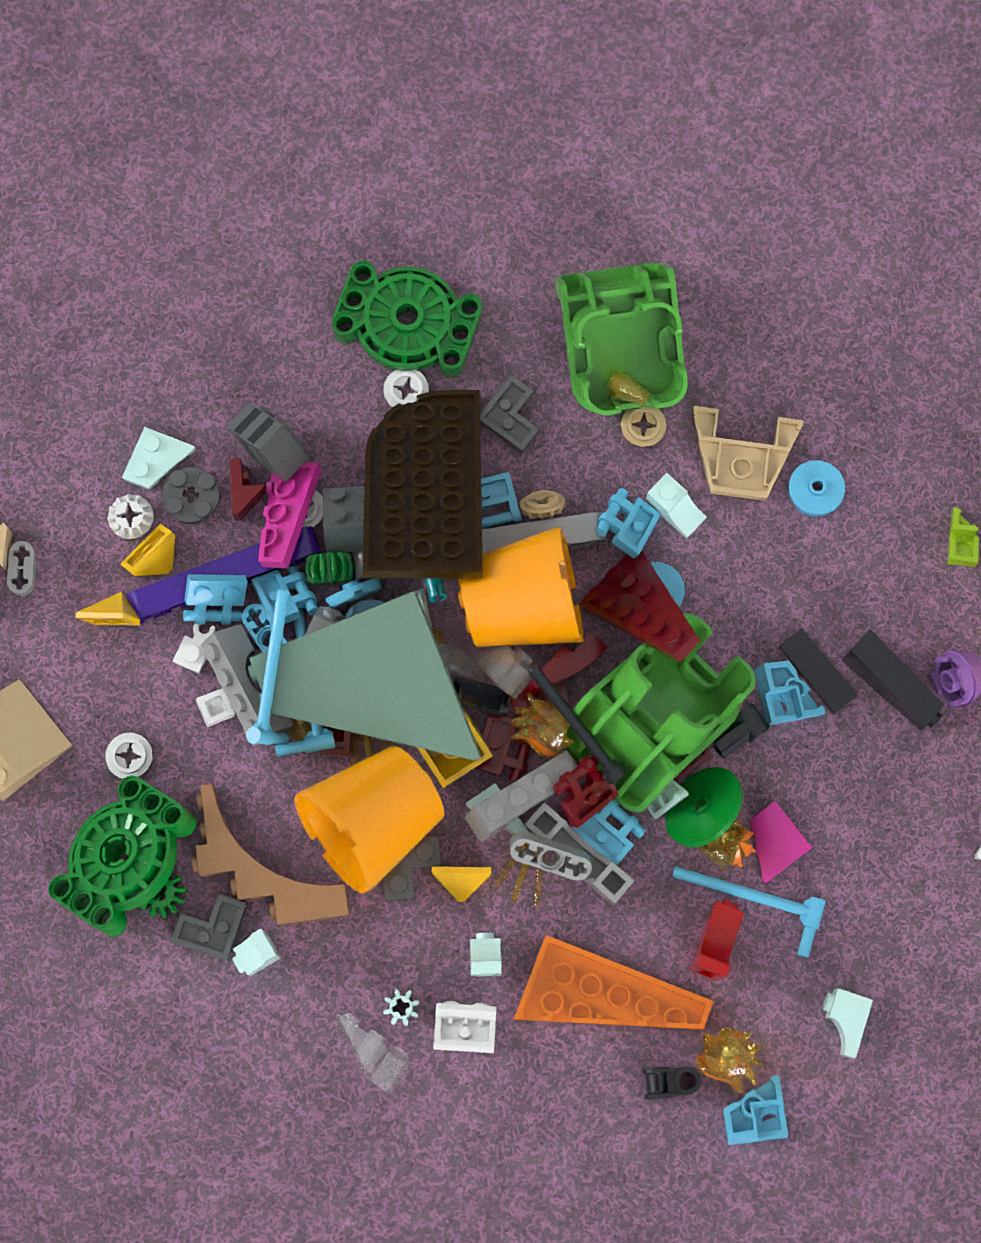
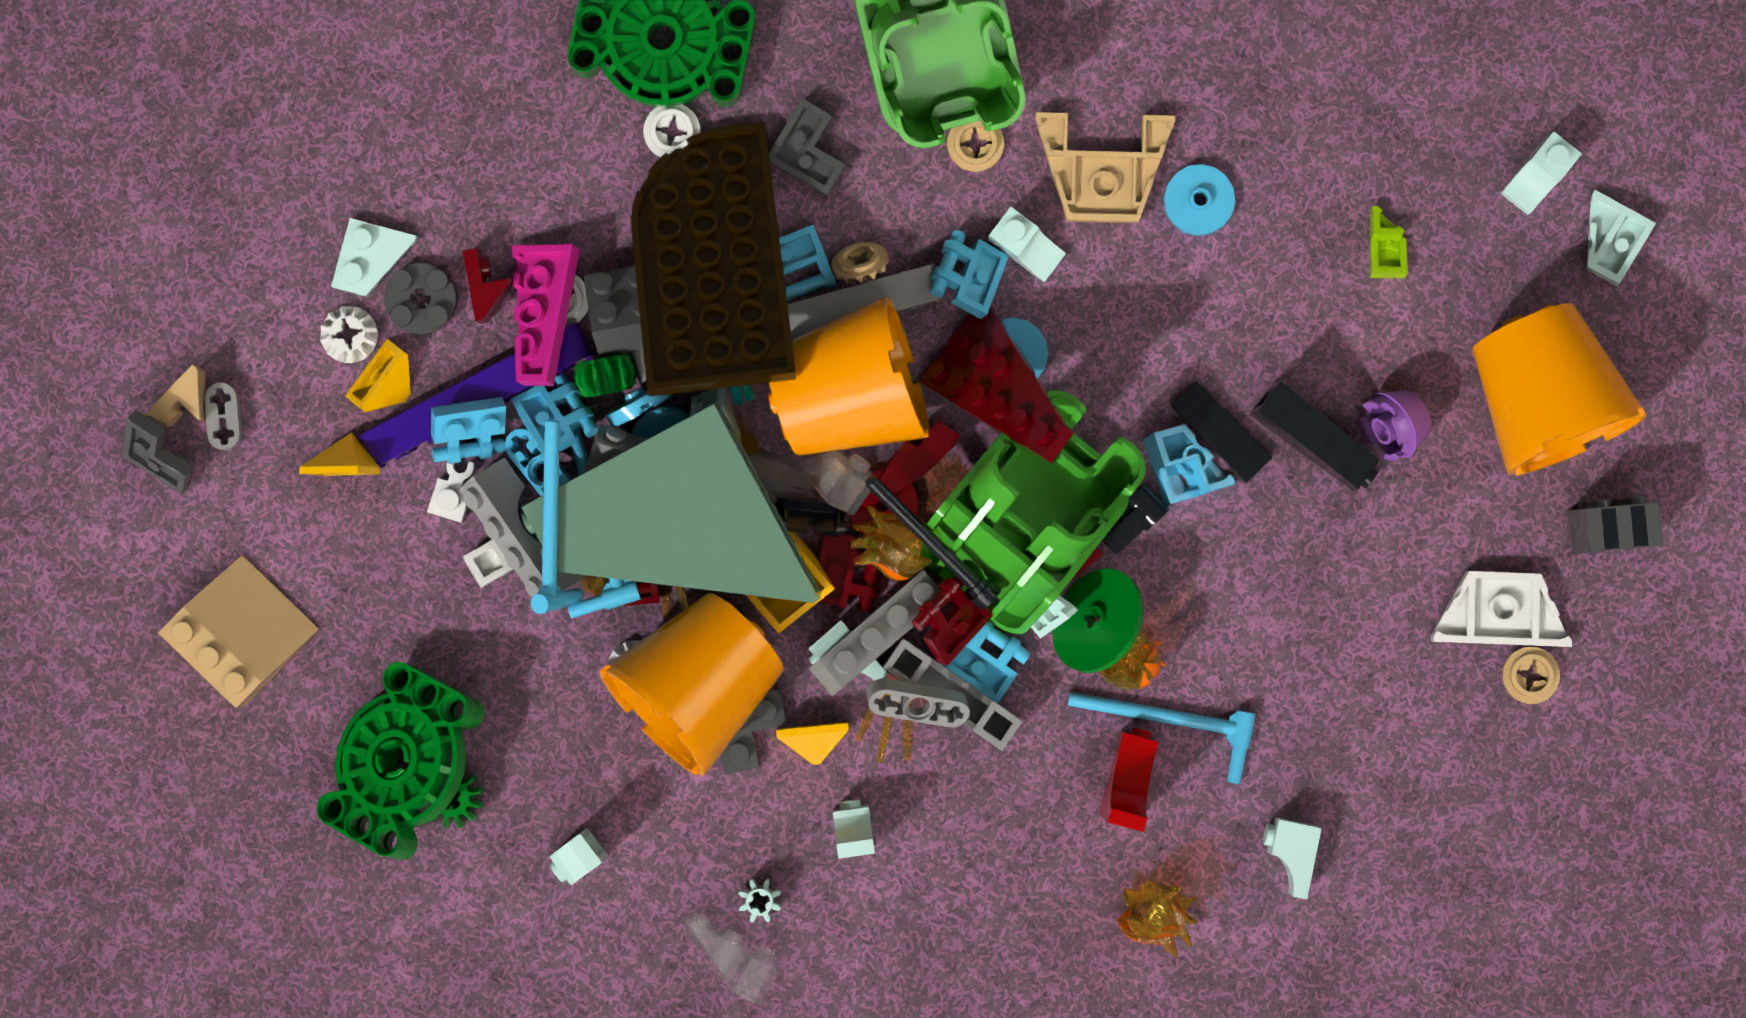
camera: 10 degrees left, 10 degrees up
white gear [105,733,153,779] -> none
dark grey plate [170,894,248,961] -> none
medium nougat arch [192,784,350,926] -> none
dark grey brick [226,402,309,483] -> none
white bracket [434,1001,496,1053] -> none
orange wing [513,935,714,1030] -> none
clear yellow cone [606,370,651,407] -> none
black piece [642,1067,701,1100] -> none
medium azure slope [723,1075,788,1145] -> none
dark pink slope [750,801,812,884] -> none

